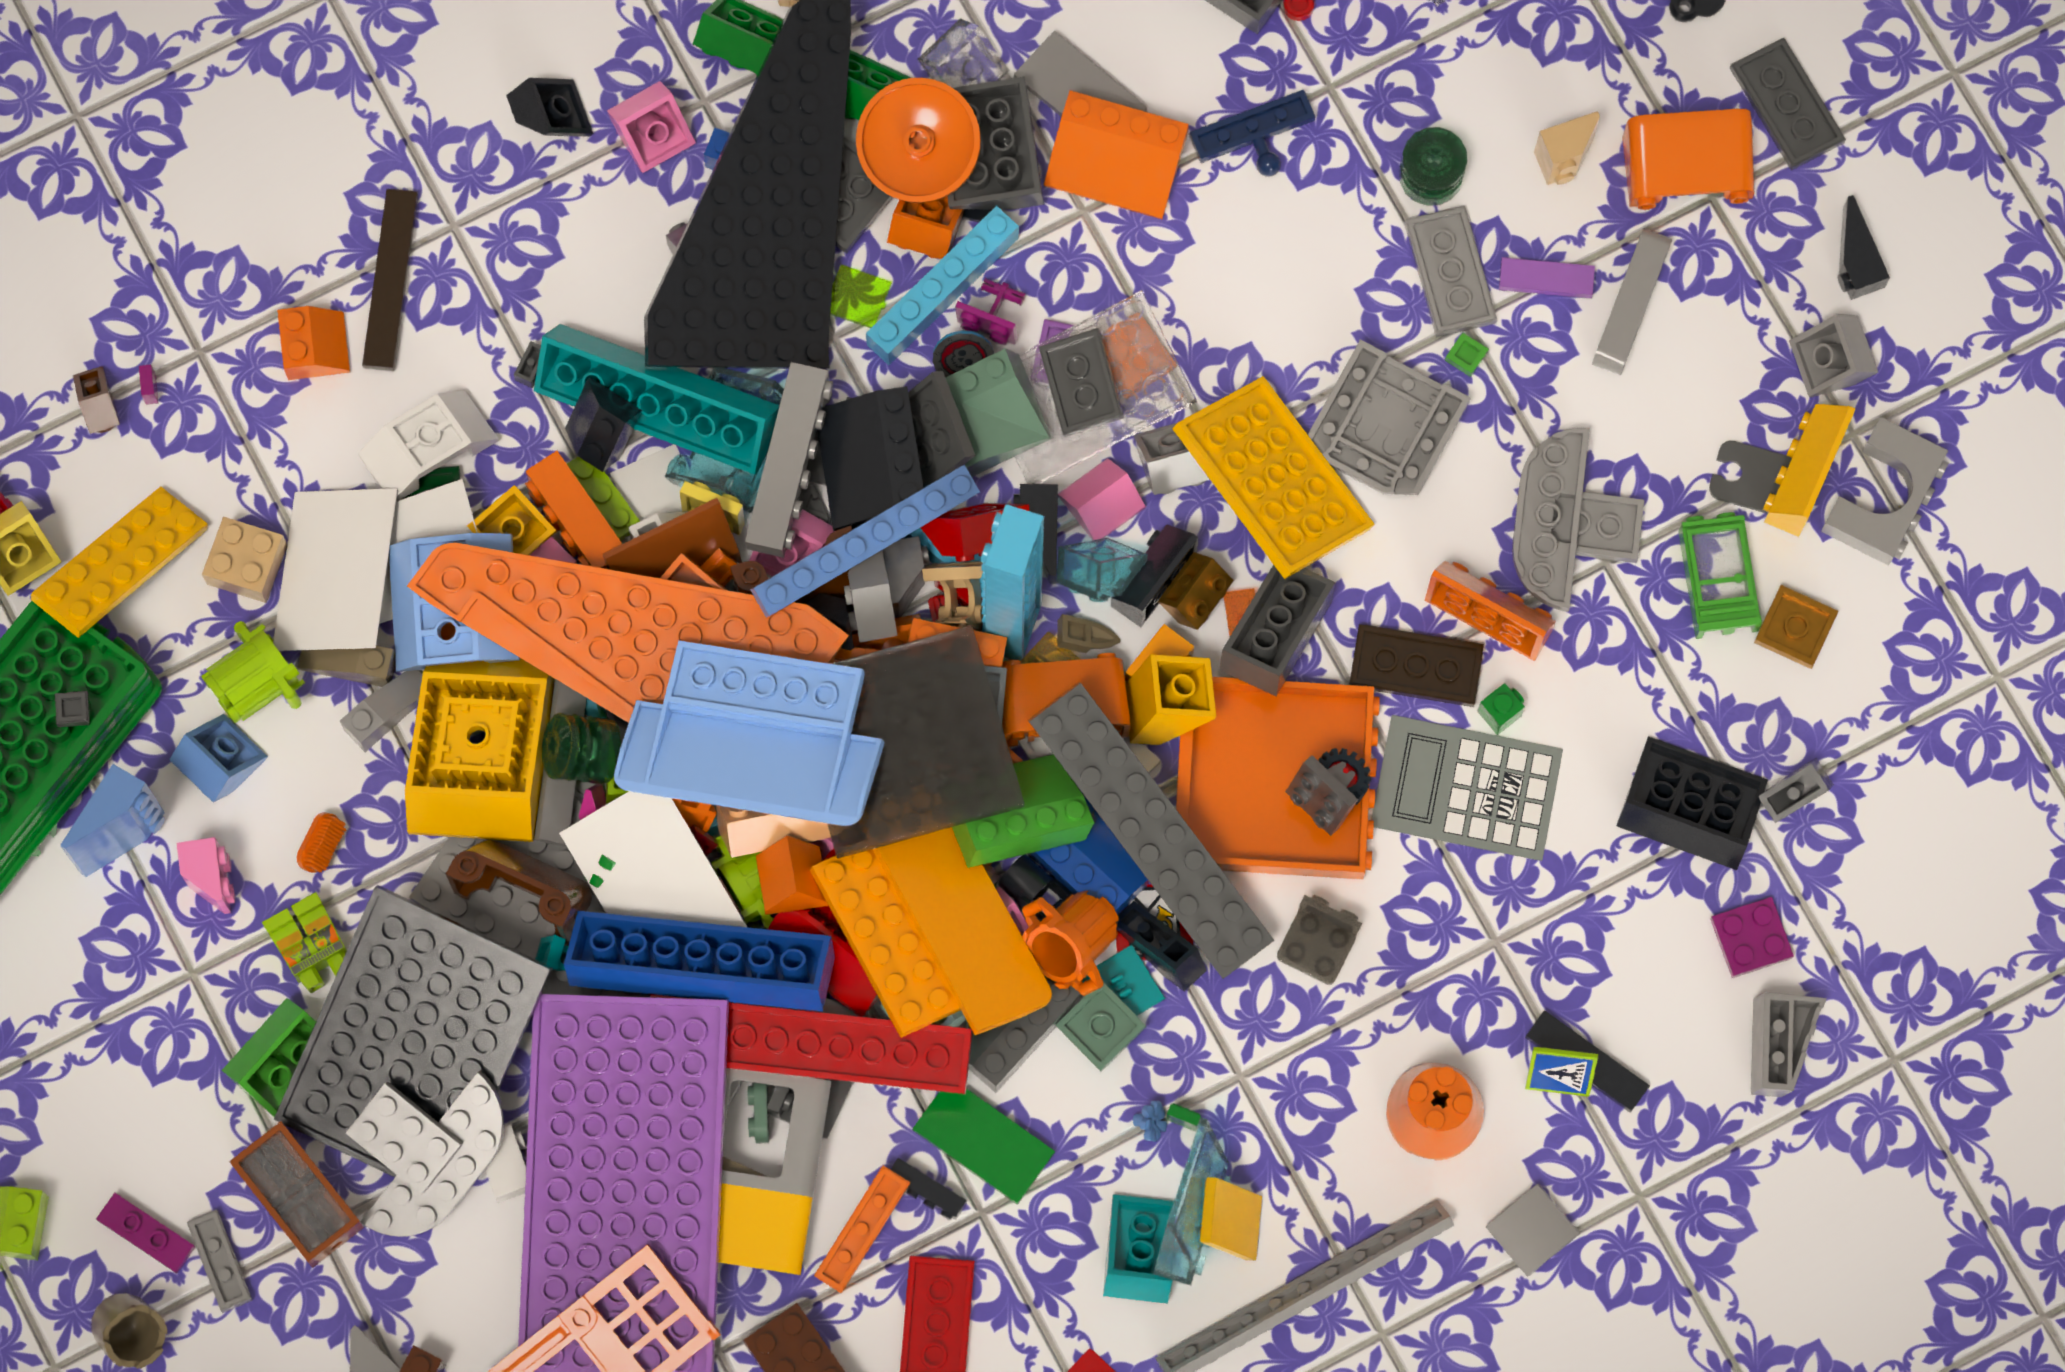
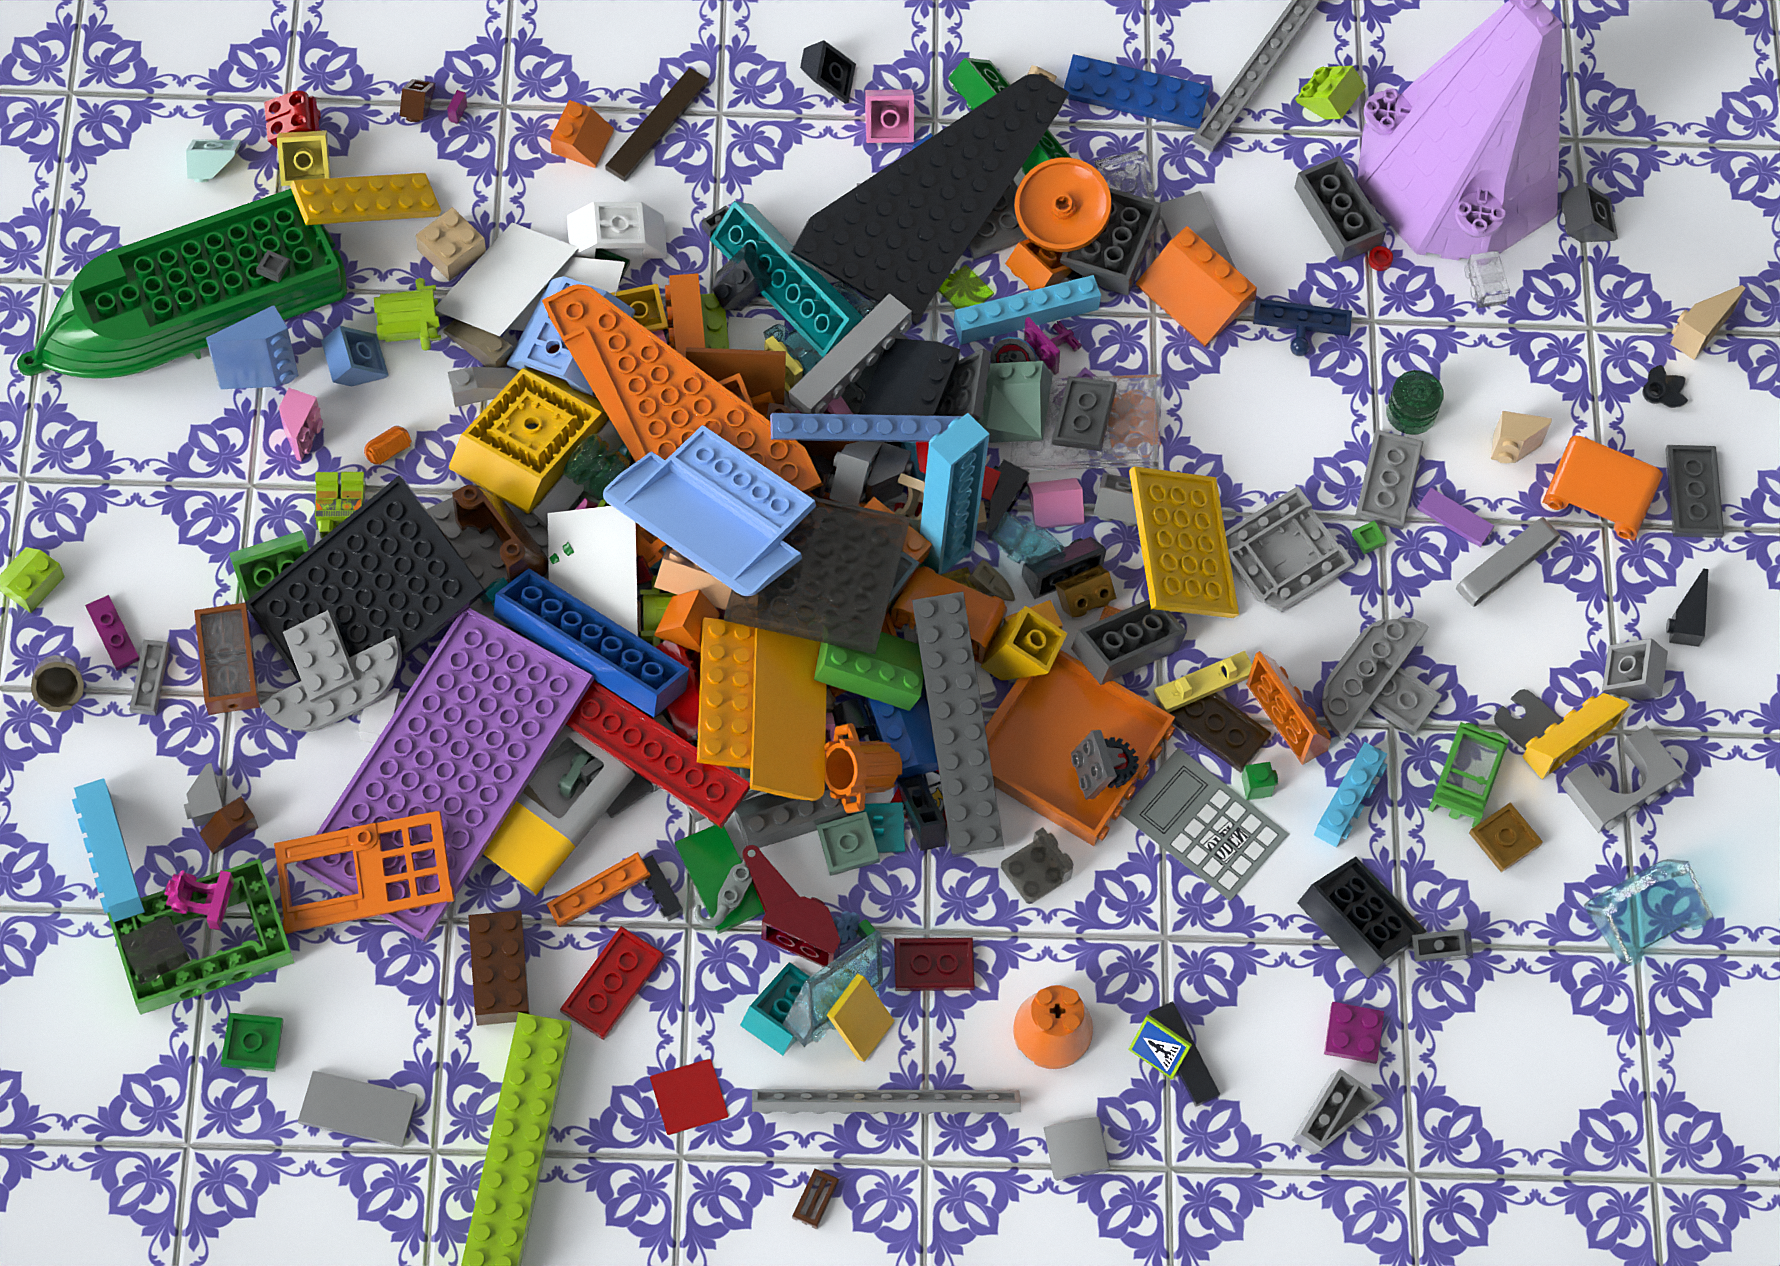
camera: 25 degrees right, 10 degrees down
none -> dark red slope [695,845,841,971]
none -> dark red tile [894,937,975,991]
none -> light yellow hinge [1154,651,1252,713]
none -> medium azure brick [1314,742,1388,847]
none -> clear light blue windscreen [1584,859,1714,966]

